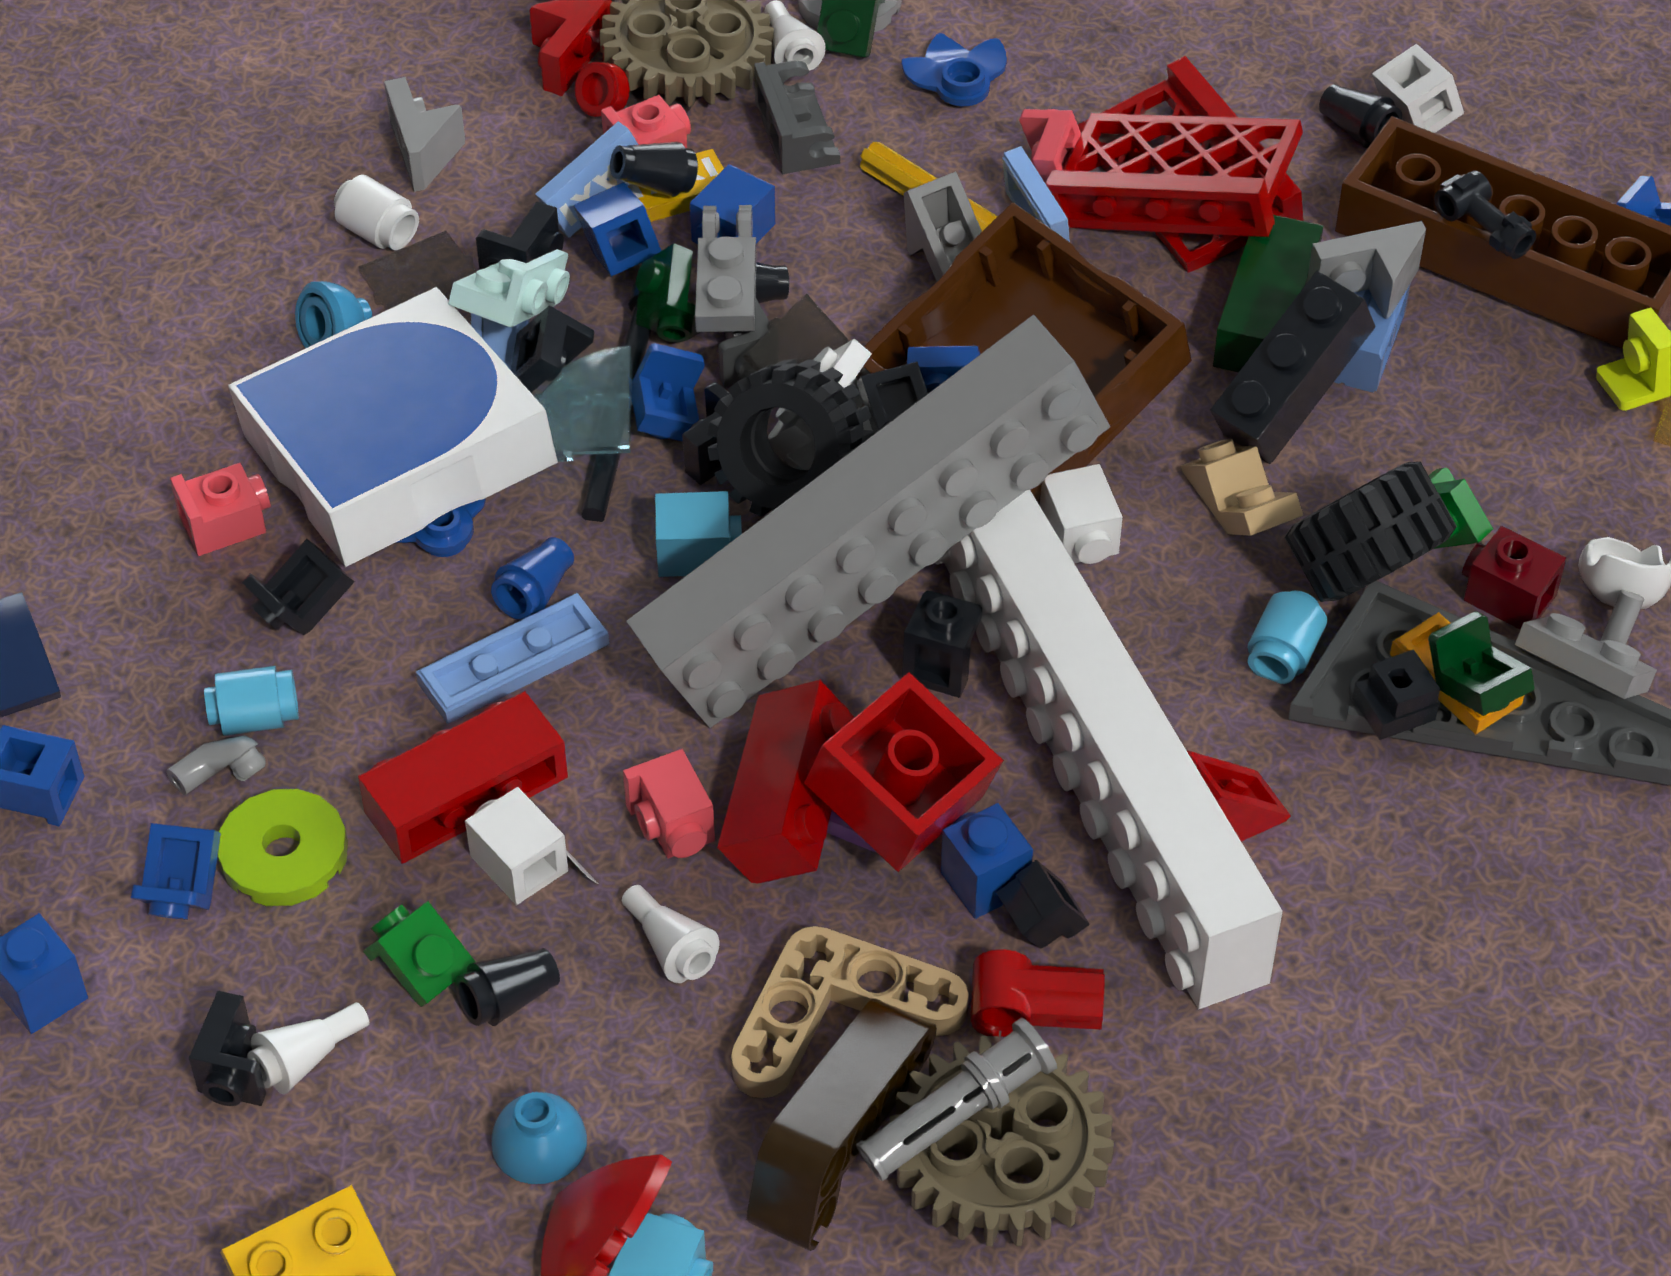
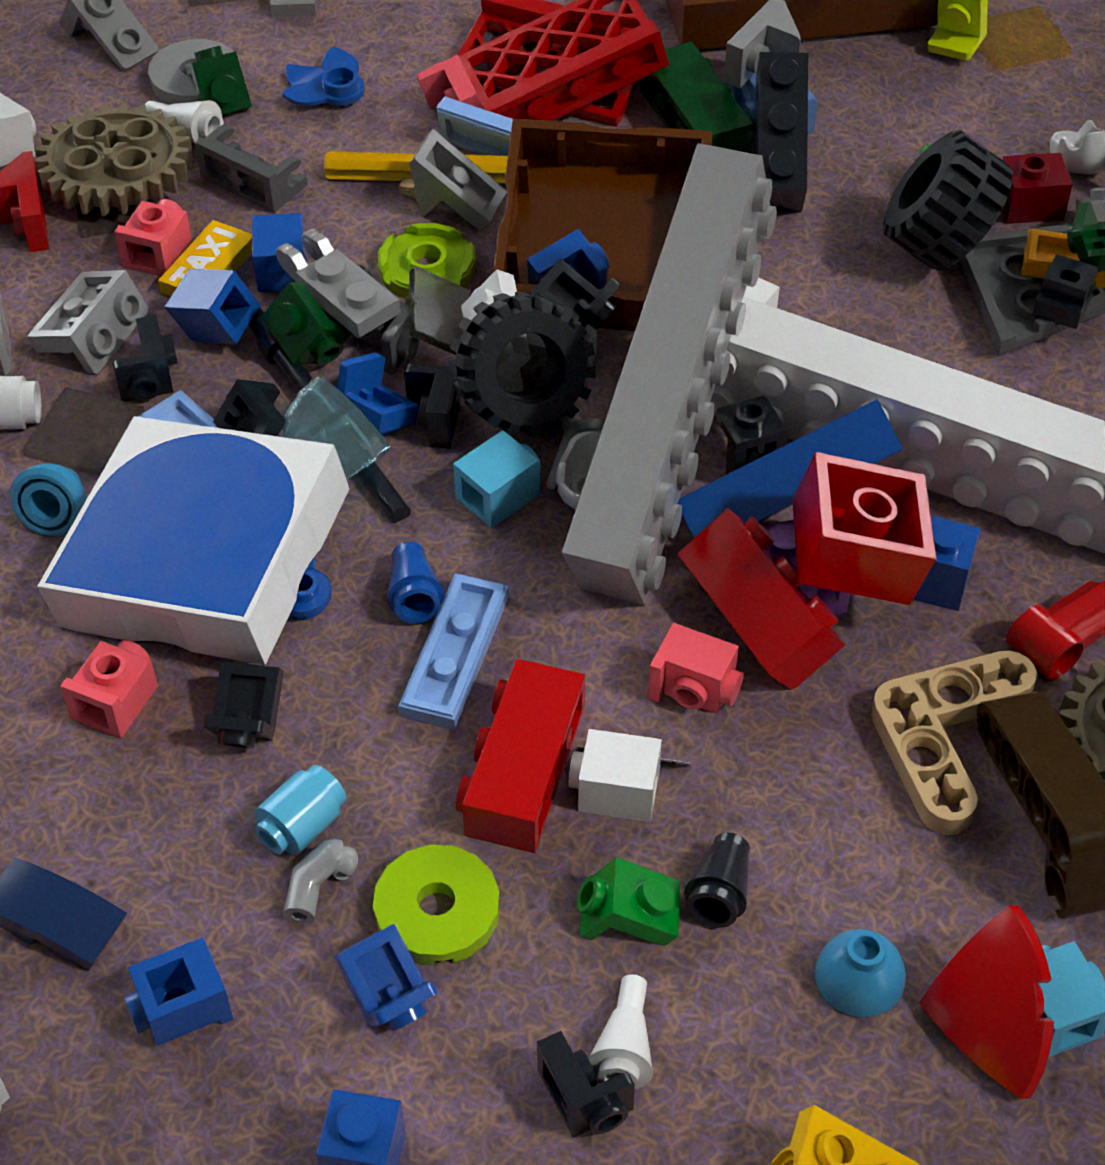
camera: 40 degrees left, 0 degrees up
light aqua bracket [448,249,570,327] -> none
light blue tile [535,121,639,238] -> none
red tile [575,62,630,117] -> none
black cone [610,141,698,197] -> none
white cone [622,885,719,983] -> none
black piece [996,860,1090,949] -> none
tan slope [1181,439,1303,536] -> none
medium azure brick [1248,590,1327,684] -> none
none -> light grey bracket [26,270,149,374]
none -> lime tile [378,223,476,302]
none -> blue tile [678,399,903,538]

